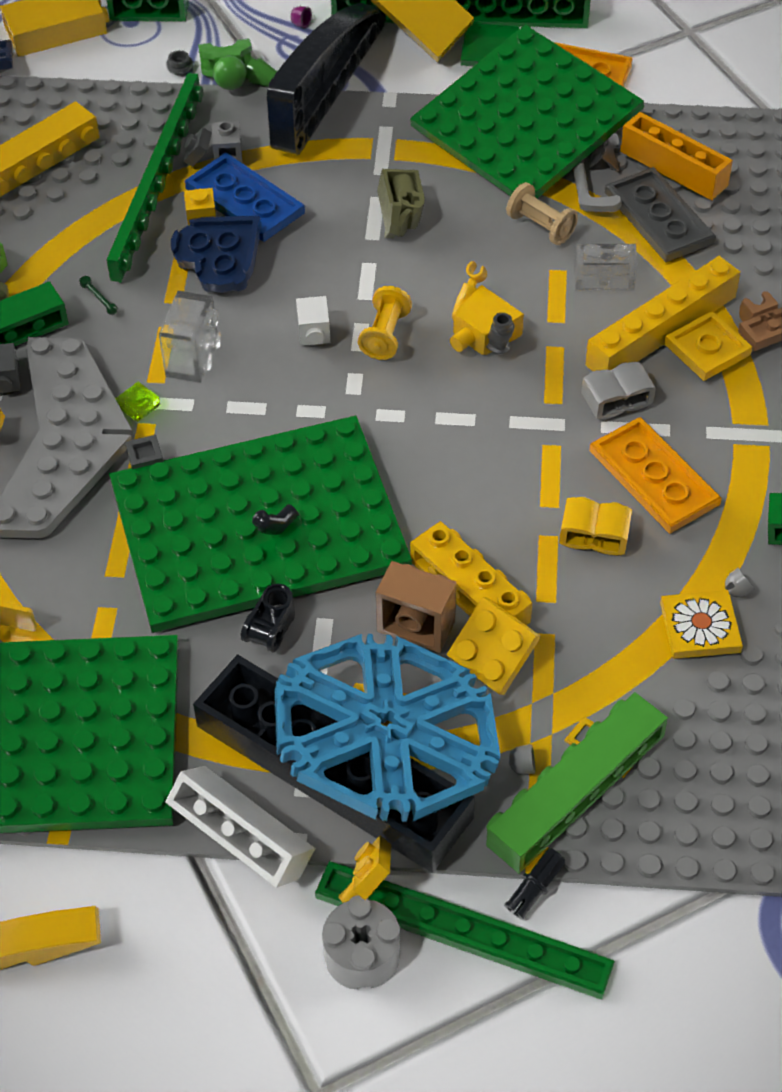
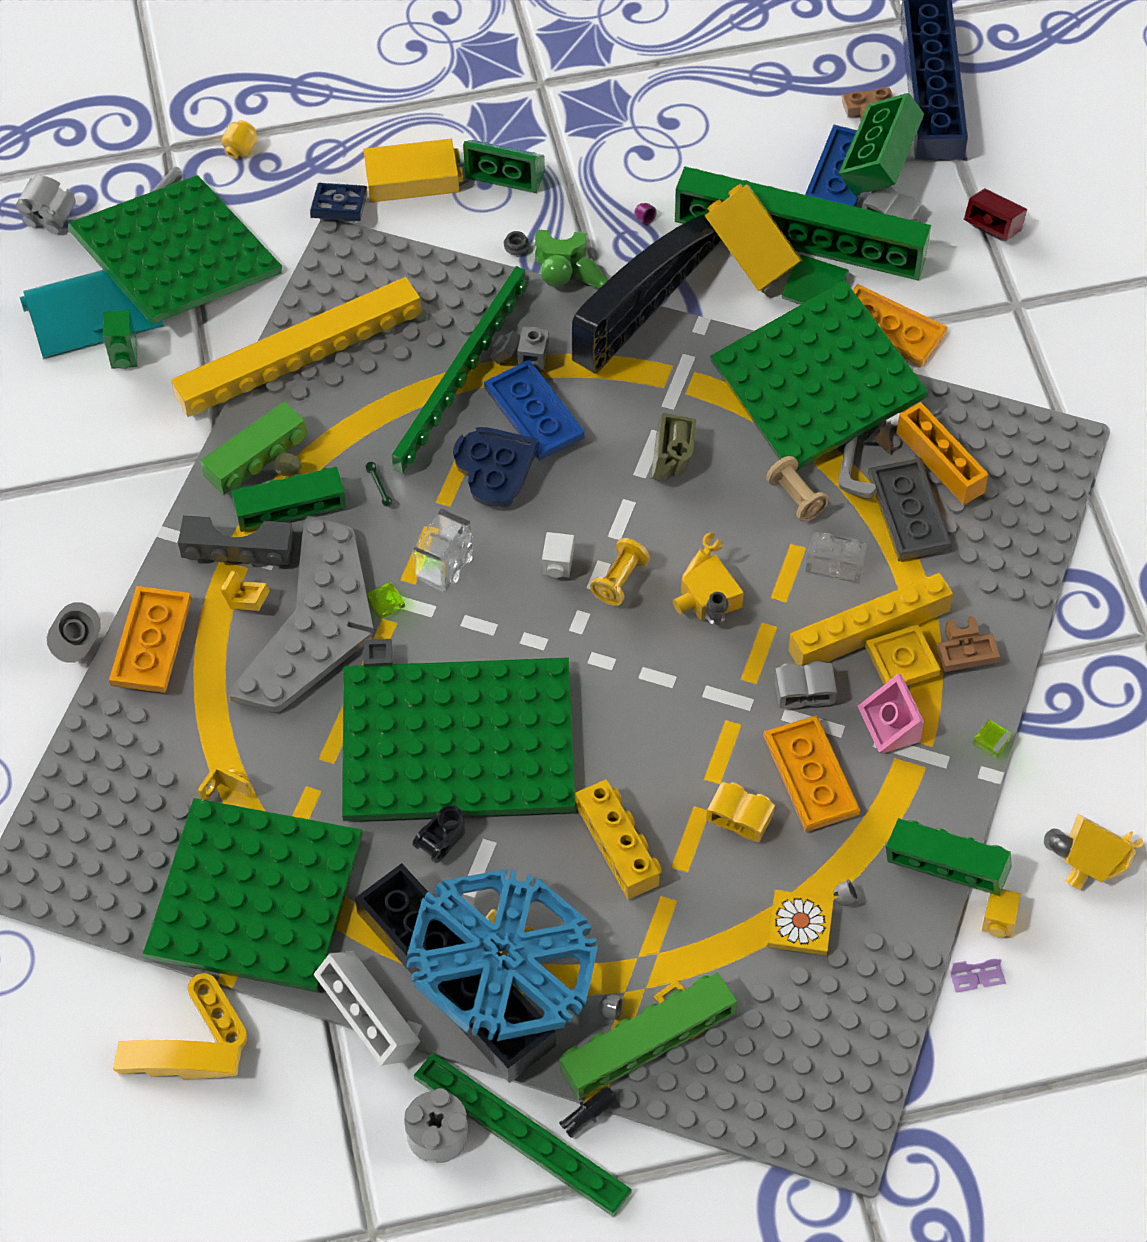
camera: 15 degrees right, 5 degrees up
yellow brick [184,188,216,225] -> none
black arm [252,504,299,535] -> none
yellow plate [339,835,391,903] -> none
medium nougat brick [376,561,456,653] -> none
yellow plate [446,597,541,695] -> none
none -> yellow plate [188,973,248,1049]
none -> bright pink slope [858,674,924,754]

